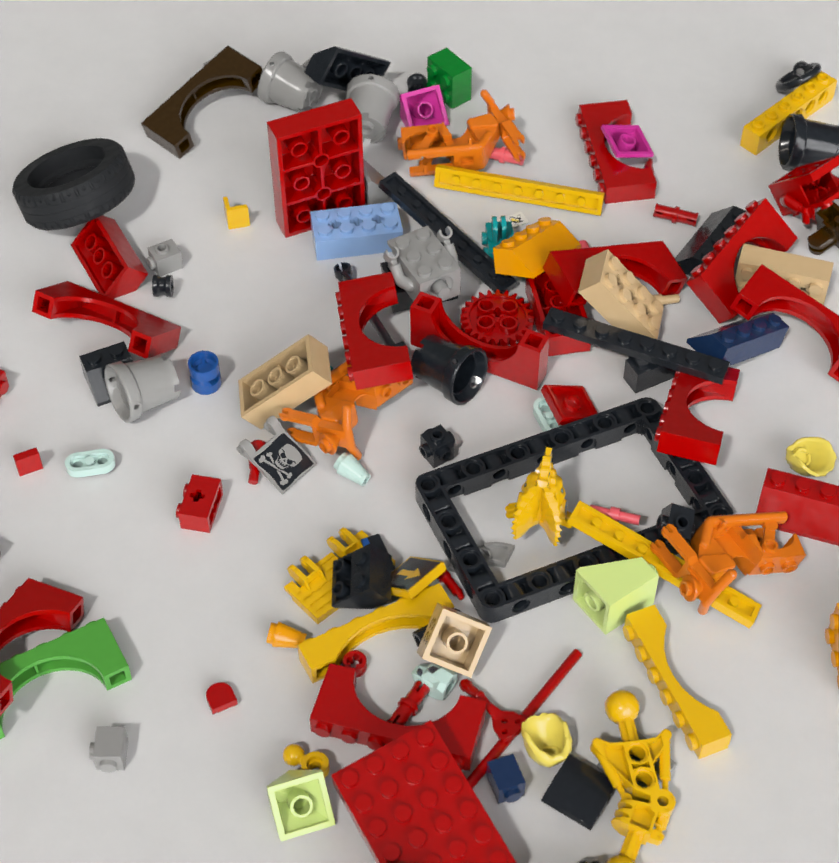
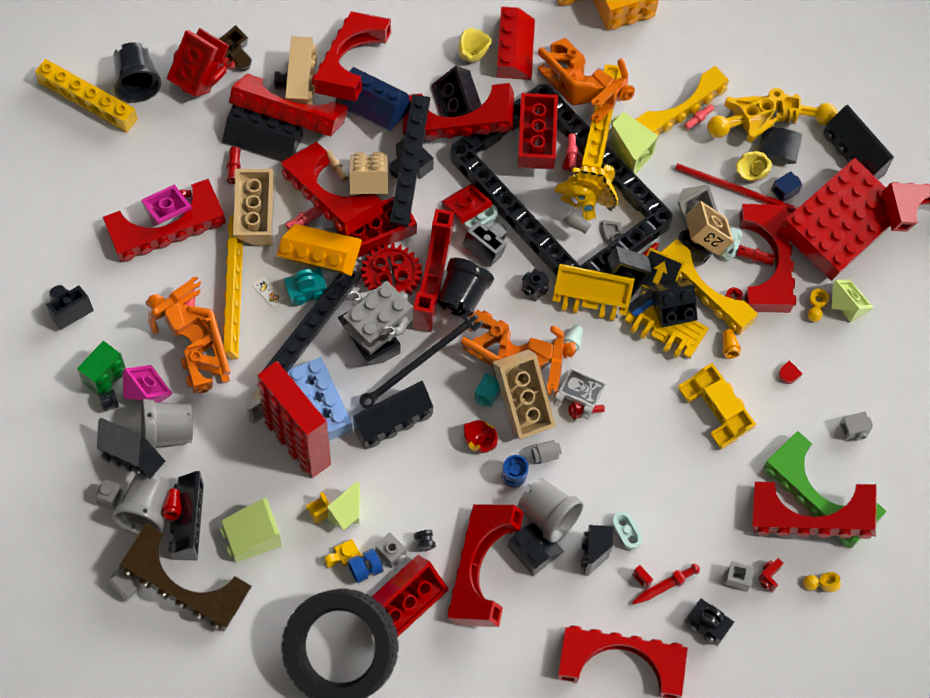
camera: 110 degrees left, 15 degrees up
red brick [176,474,223,533] -> none
red arch [335,272,414,390] -> none
red piece [459,679,527,743] -> none
black brick [656,503,696,546] -> none
black piece [775,61,821,91] -> none
none -> black brick [46,285,94,330]
none -> red cone [161,489,182,520]
none -> black slope [168,471,204,561]
none -> yellowish green slope [220,498,282,562]
none -> tan slope [233,169,275,245]
none -> yellow plate [324,539,361,568]
none -> yellowish green slope [327,481,361,530]
none -> blue wheel [347,548,384,584]
none -> black slope [353,380,433,449]
none -> black slope [431,66,481,117]
none -> black brick [462,221,507,267]
none -> red hair [464,420,498,453]
none -> red brick [517,93,558,170]
none -> light grey brick [531,440,562,464]
none -> yellow hinge [552,264,634,321]
none -> light grey cone [563,208,591,234]
none -> black slope [581,525,613,576]
none -> black slope [603,246,652,297]
none -> red sword [632,564,700,605]
none -> light grey slope [677,184,718,230]
none -> yellow bracket [678,363,756,450]
none -> coral bar [684,104,715,130]

